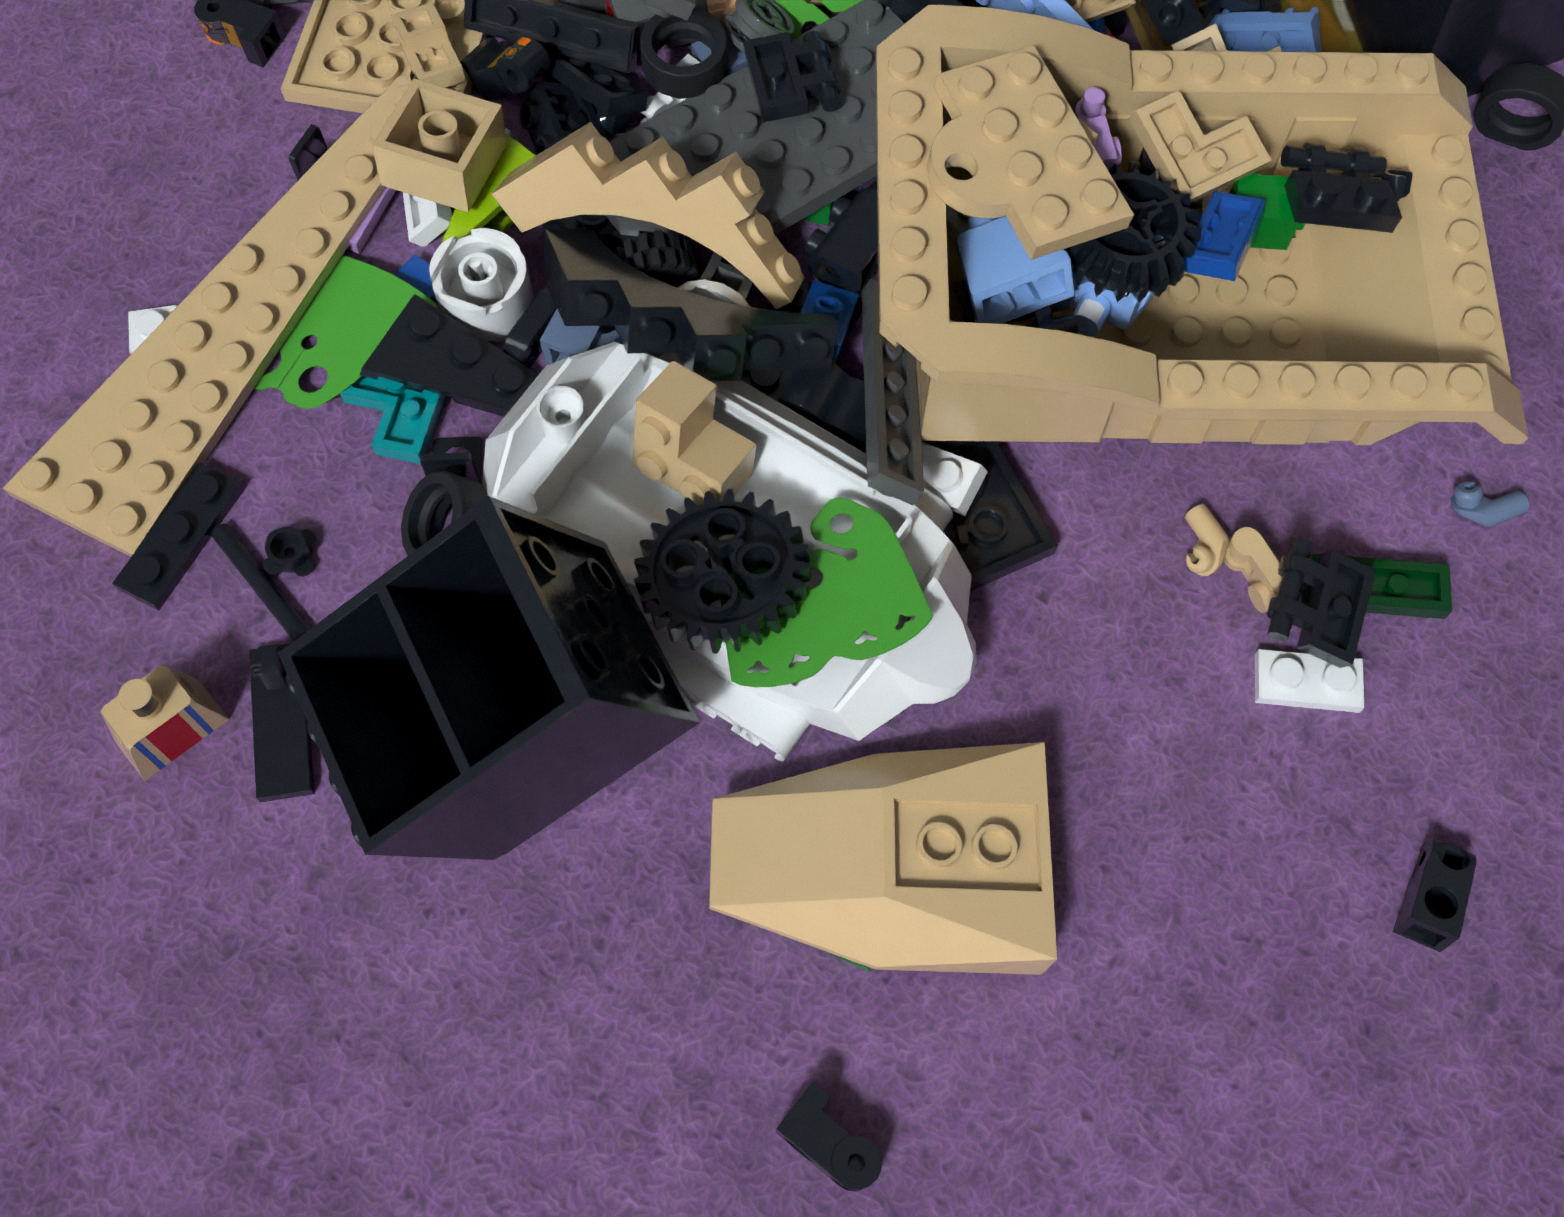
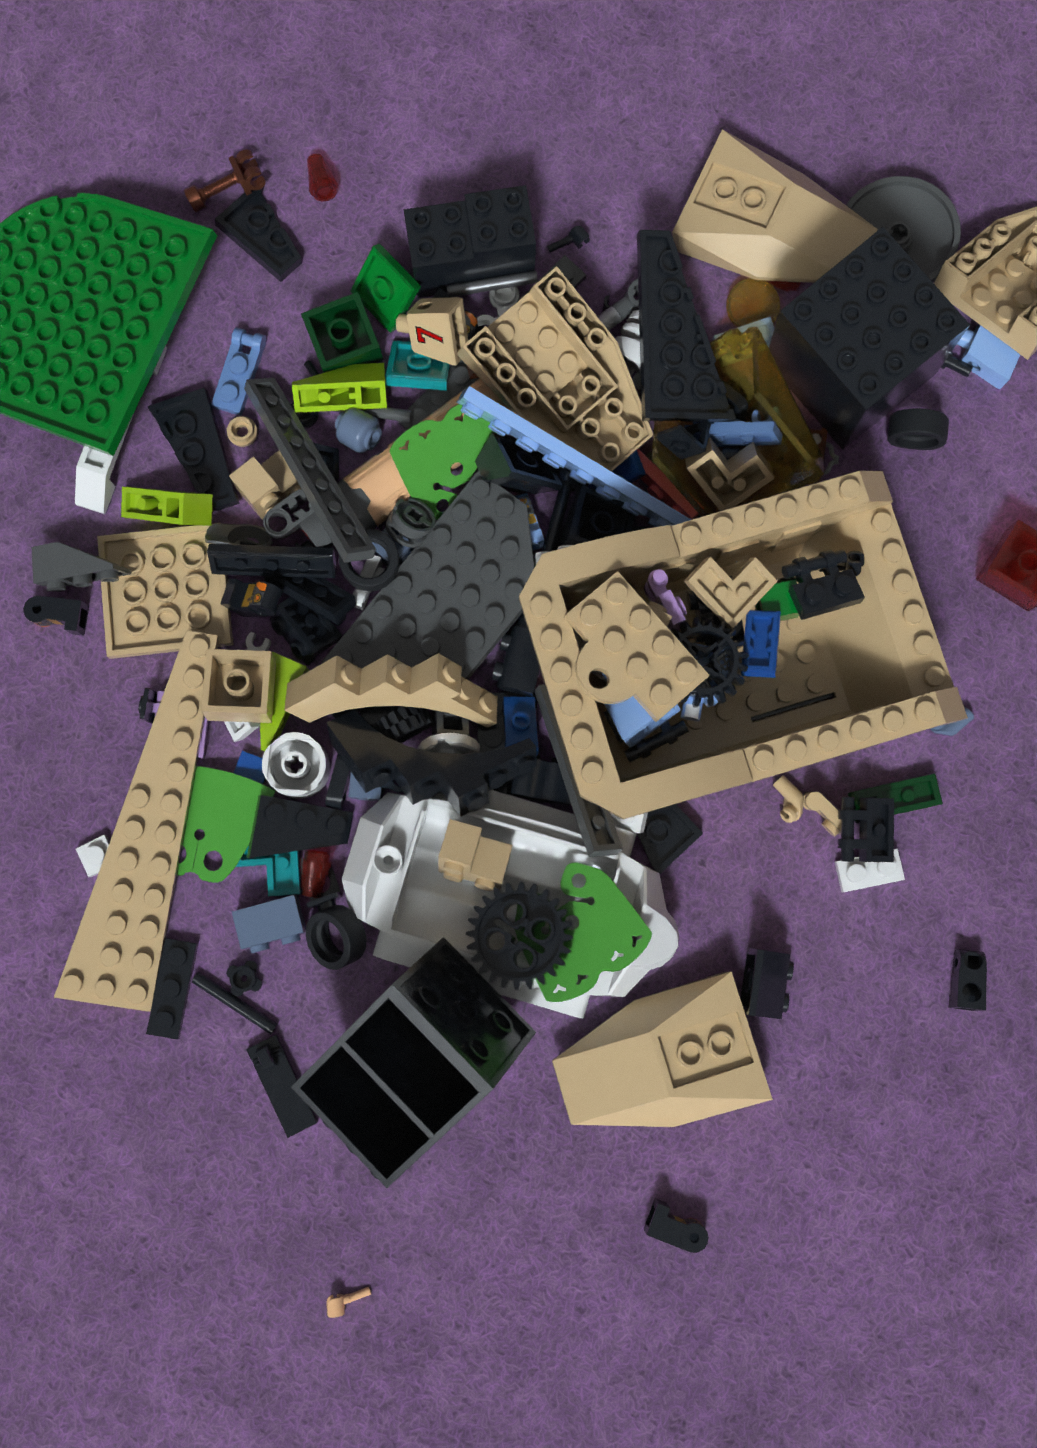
camera: 20 degrees left, 15 degrees up
tan torso [100,664,229,781] -> none
tan slope [390,2,466,88] -> none
black plate [743,30,841,123] -> none
none -> sand blue brick [232,895,306,954]
none -> clear red cone [301,850,332,898]
none -> light nougat hand [326,1287,371,1318]
none -> black slope [740,948,794,1019]

